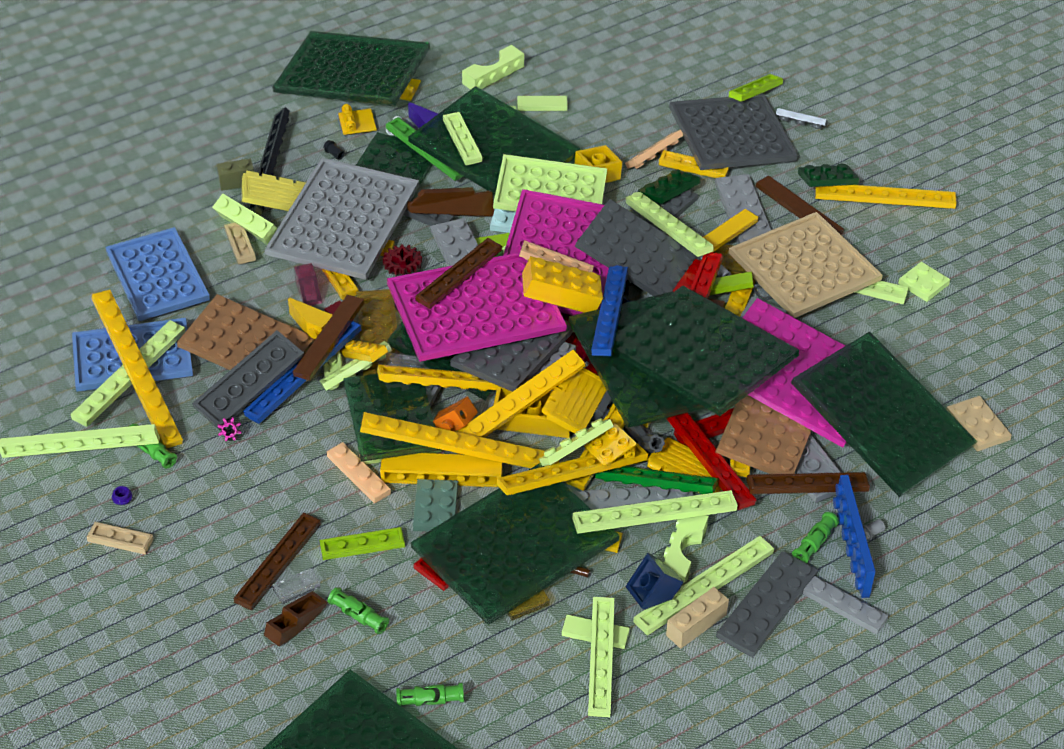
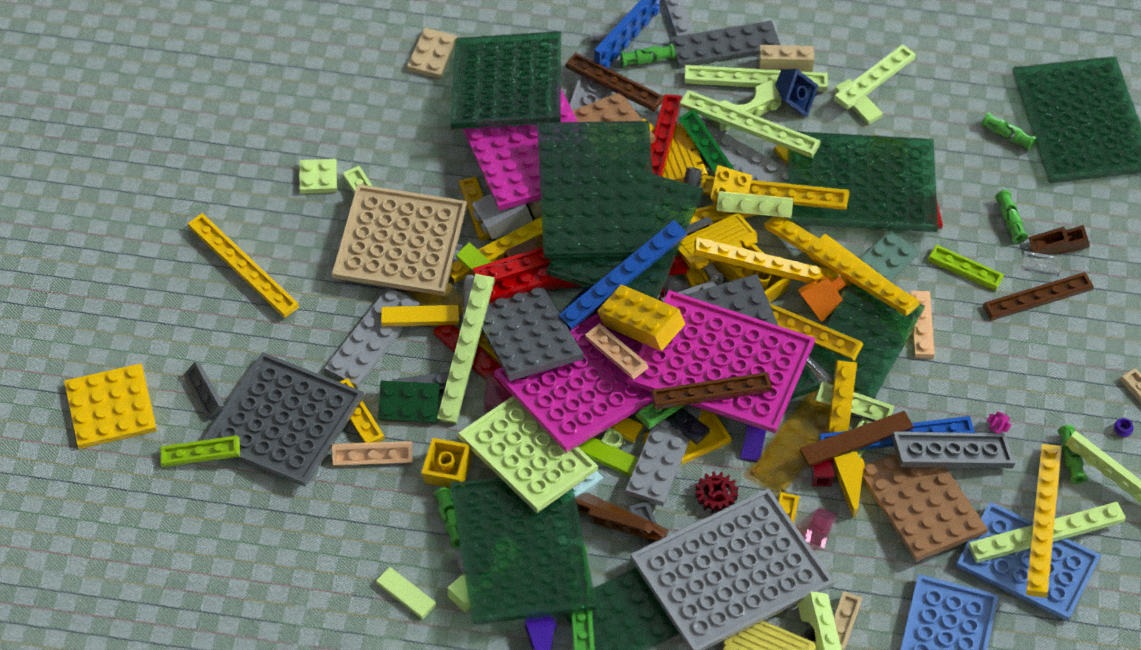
camera: 140 degrees left, 10 degrees up
yellowish green plate [443,112,482,165] -> none
reddish brown tile [756,175,844,235] -> none
dark green plate [798,163,859,187] -> none
none -> yellow plate [64,363,157,449]

